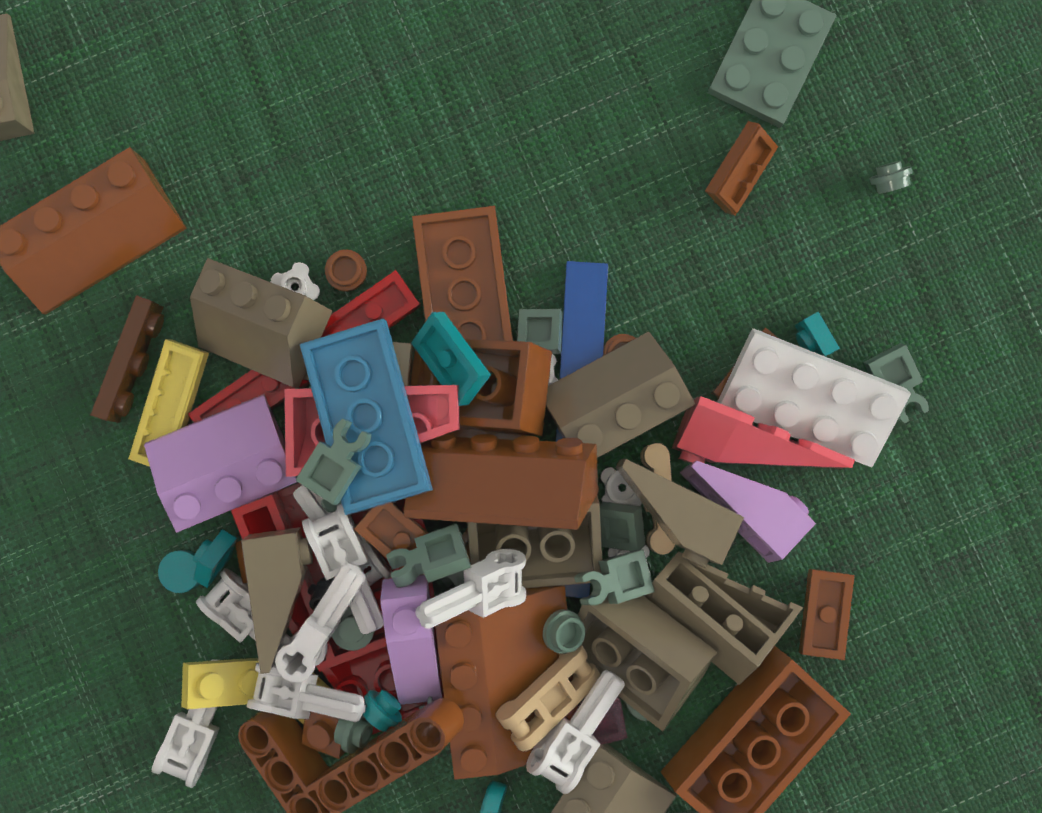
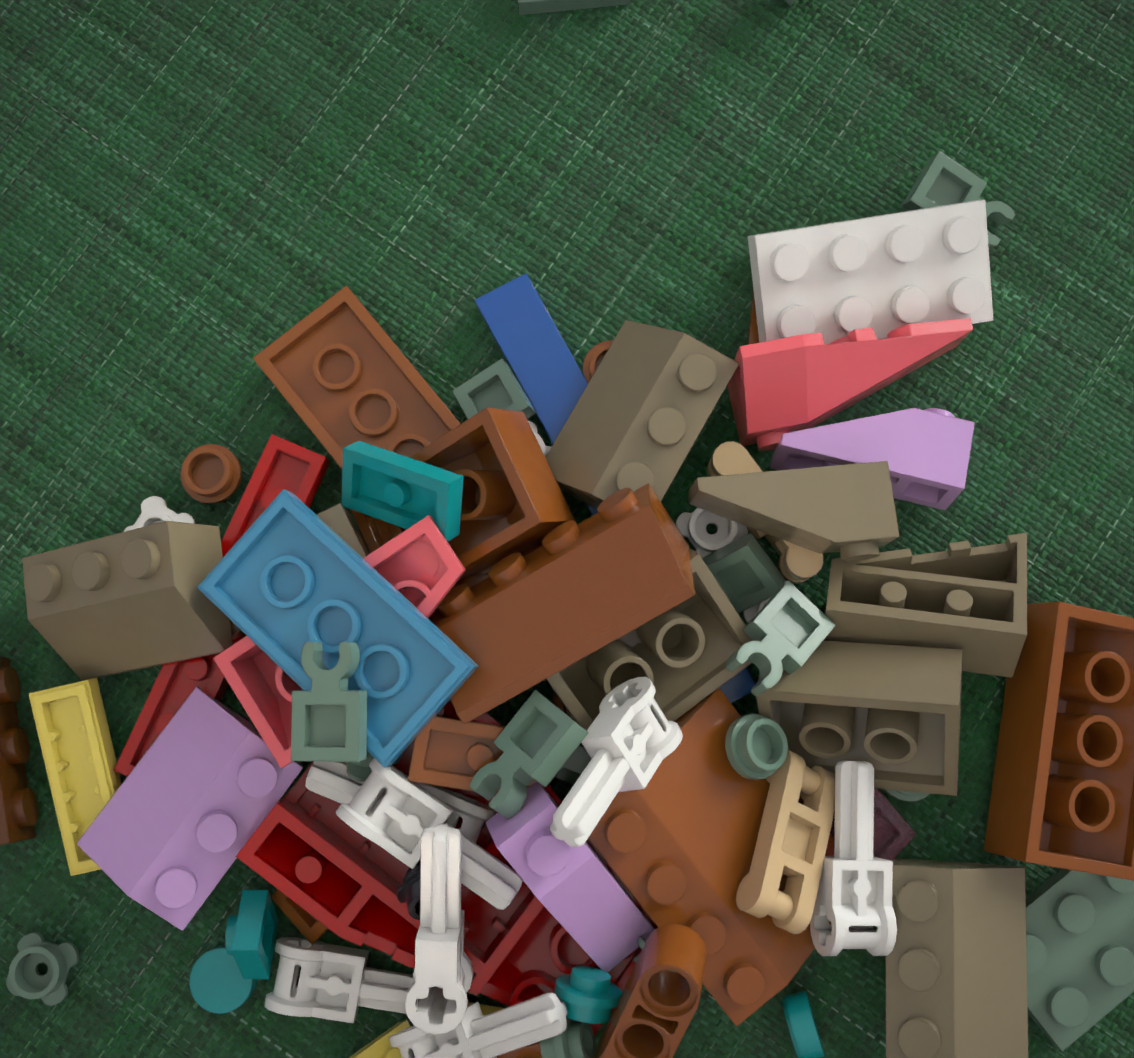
camera: 25 degrees left, 5 degrees down
dark tan slope [241,527,313,674] -> none
sand green plate [332,607,374,651] -> none
dark orange plate [705,121,778,216] -> none
teal plate [795,312,840,356] -> none
dark orange plate [799,569,855,660] -> none
none -> sand green plate [6,932,79,1006]

